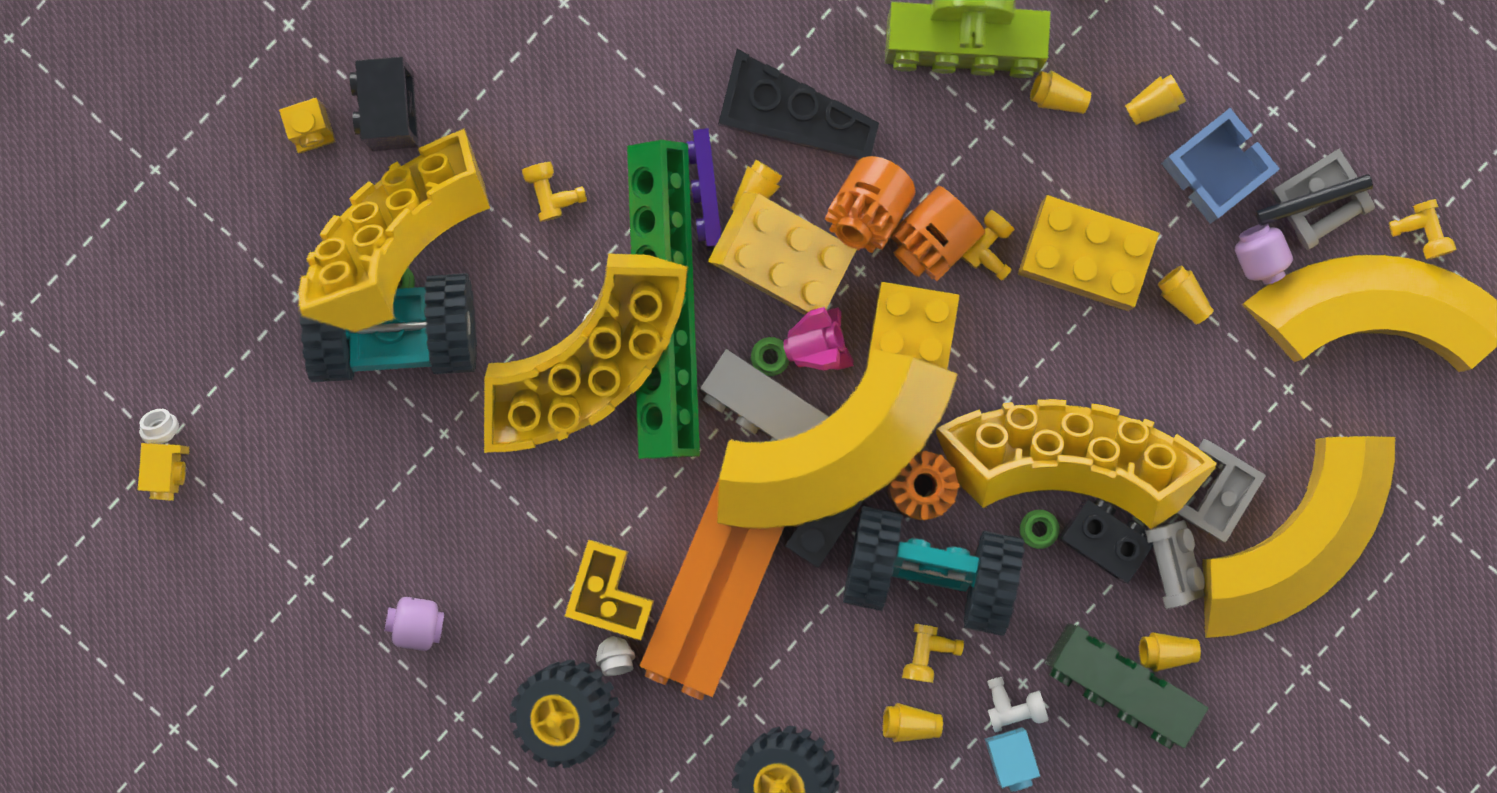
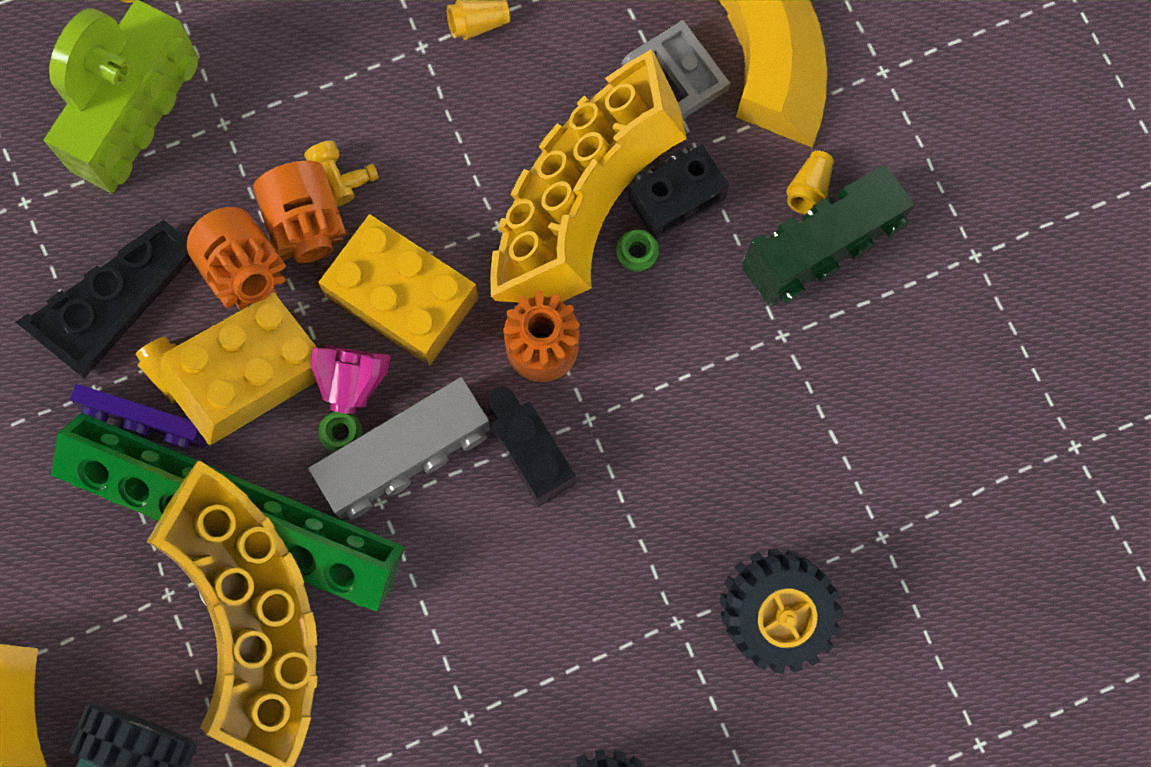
camera: 70 degrees left, 10 degrees down
yellow piece [521,162,587,222] -> none
yellow brick [565,540,654,640] -> none
white plate [596,636,635,676] -> none
orange brick [639,476,784,700] -> none
yellow brick [717,349,958,529] -> none
black plate [843,506,1024,636] -> none
yellow cone [883,703,943,742] -> none
yellow piece [902,624,964,683] -> none
medium azure brick [984,727,1040,792] -> none
white piece [987,677,1049,733] -> none
yellow brick [1018,195,1159,311] -> none
yellow cone [1030,70,1091,114] -> none
light grey plate [1145,520,1205,609] -> none

